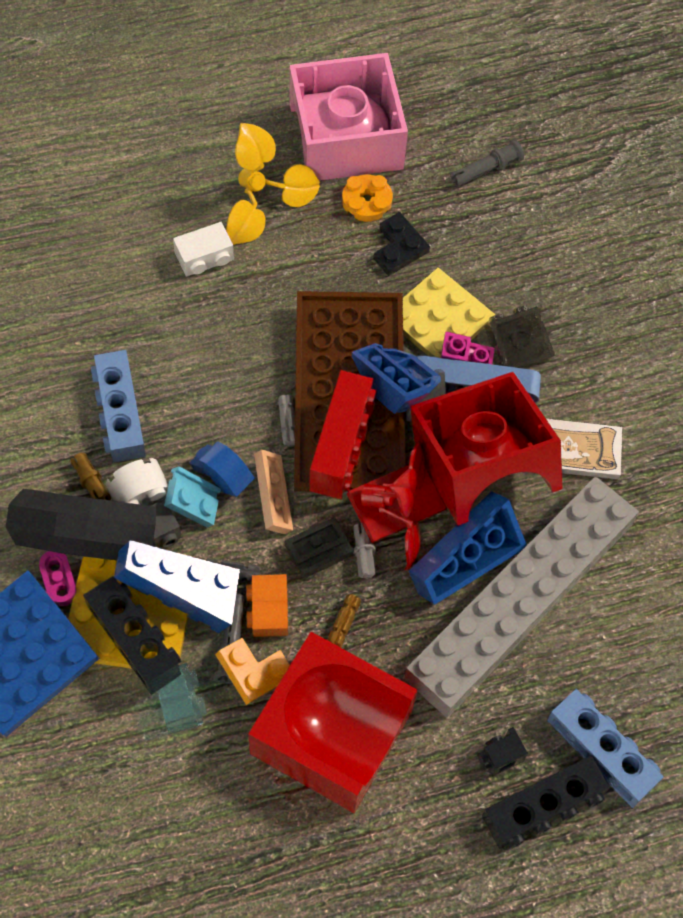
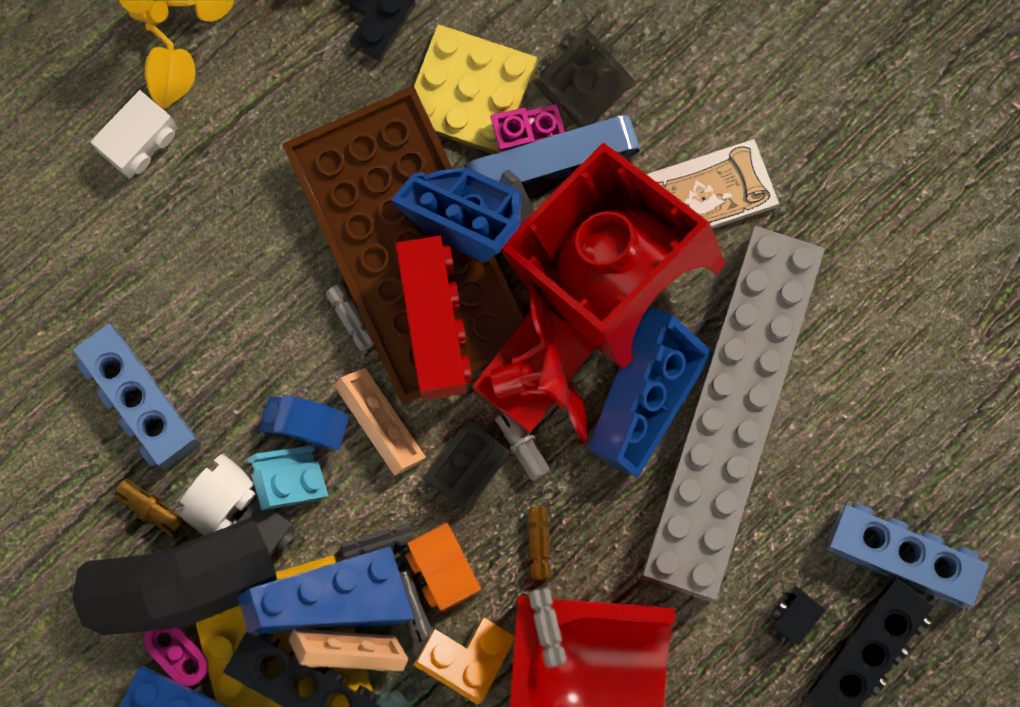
camera: 20 degrees left, 15 degrees up
none -> light nougat plate [289,628,408,672]
none -> light grey axle [529,588,566,667]

